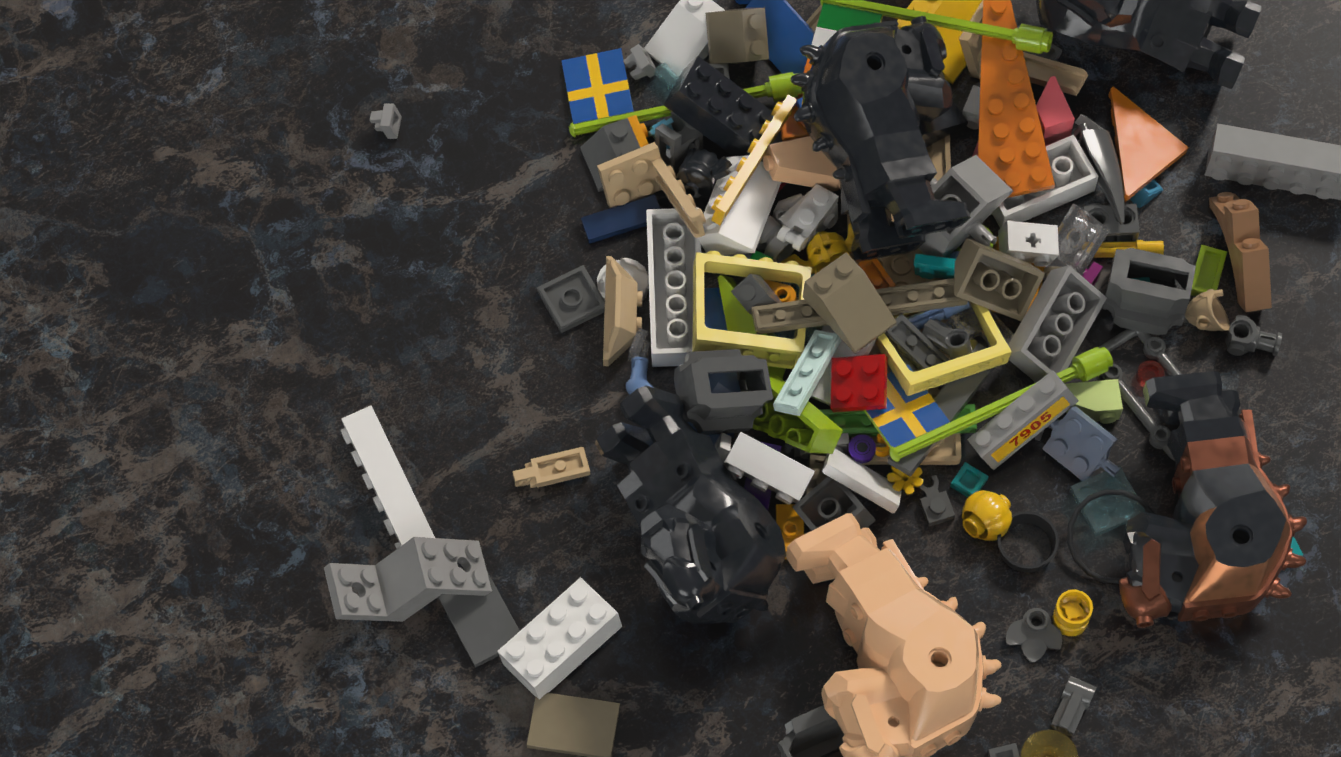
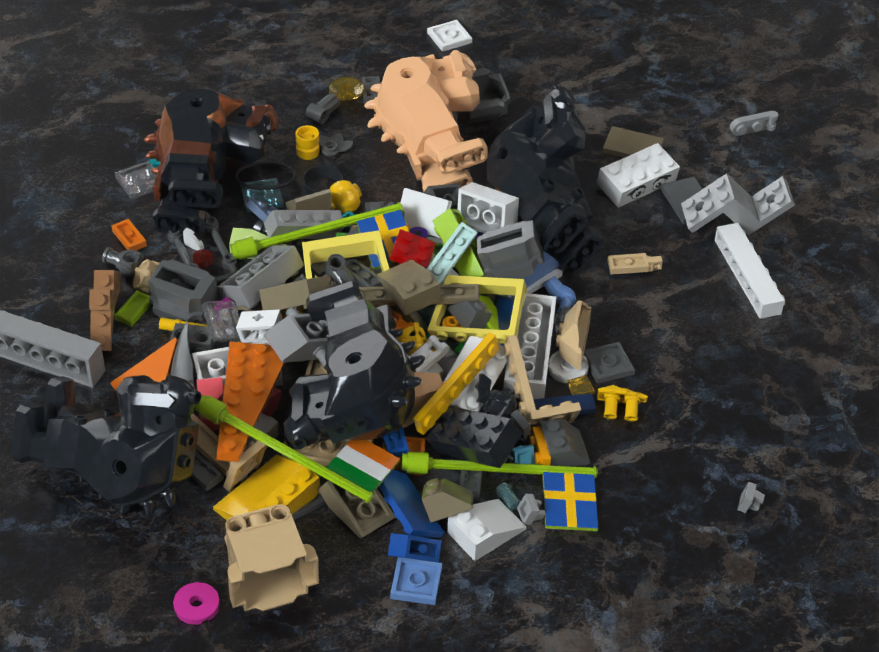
camera: 175 degrees left, 20 degrees down
none -> orange plate [111,219,147,251]
none -> clear plate [115,161,157,200]
none -> dark tan slope [285,189,331,210]
none -> clear yellow tile [567,375,595,395]
none -> yellow connector [597,385,648,421]

